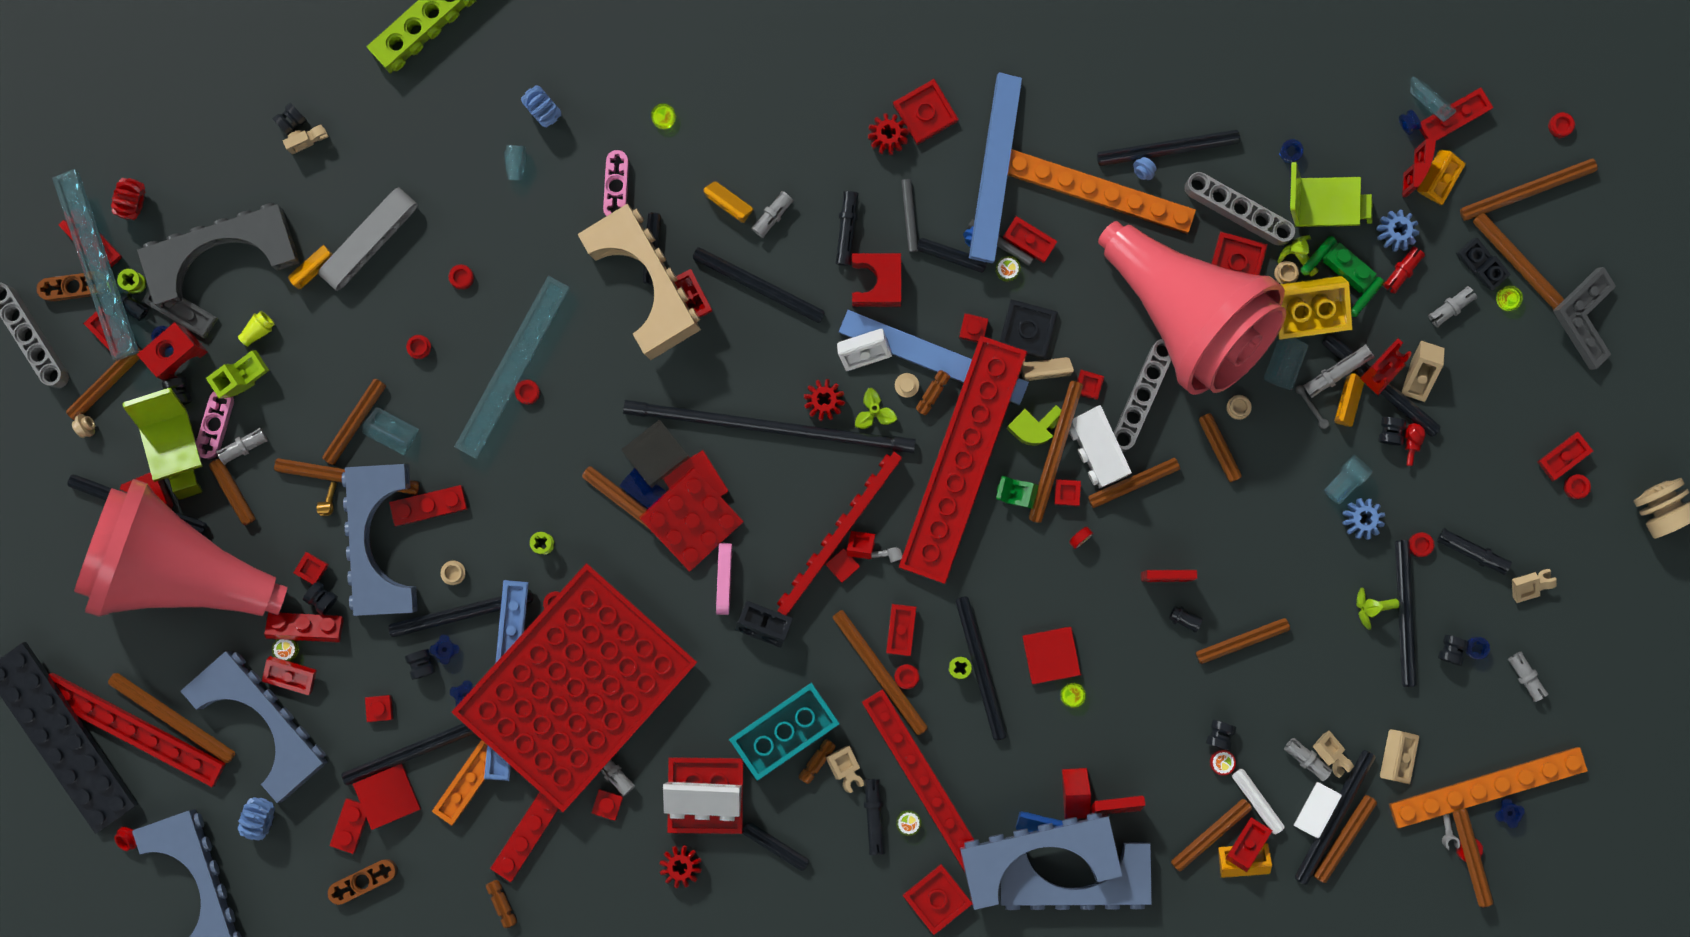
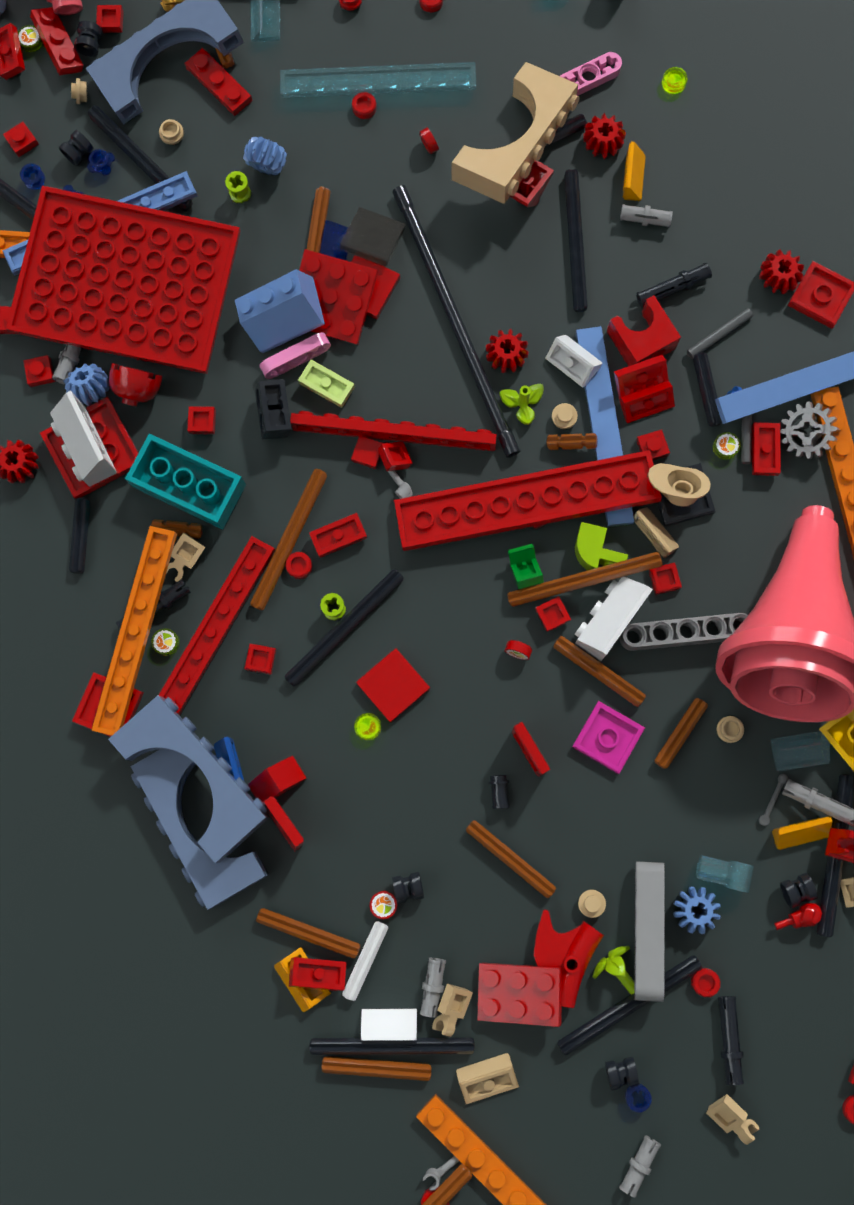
camera: 65 degrees right, 5 degrees down
none -> clear blue bush [20,163,45,190]
none -> medium blue gear [64,363,110,406]
none -> tan plate [71,78,87,104]
none -> orange plate [92,526,177,736]
none -> red cylinder [109,363,162,407]
none -> red plate [187,406,216,434]
none -> medium blue slope [235,269,325,353]
none -> medium blue gear [243,137,287,175]
none -> red tile [245,644,277,675]
none -> yellowish green plate [298,360,355,408]
none -> red tile [419,127,439,154]
none -> red plate [478,963,562,1027]
none -> red pin [534,909,604,1008]
none -> dark pink tile [572,701,645,774]
none -> tan plate [578,890,606,918]
none -> red gear [583,113,626,159]
none -> red slope [614,355,675,423]
none -> light grey beam [634,861,665,1002]
none -> tan piece [648,463,711,507]
none -> light grey gear [780,402,839,459]

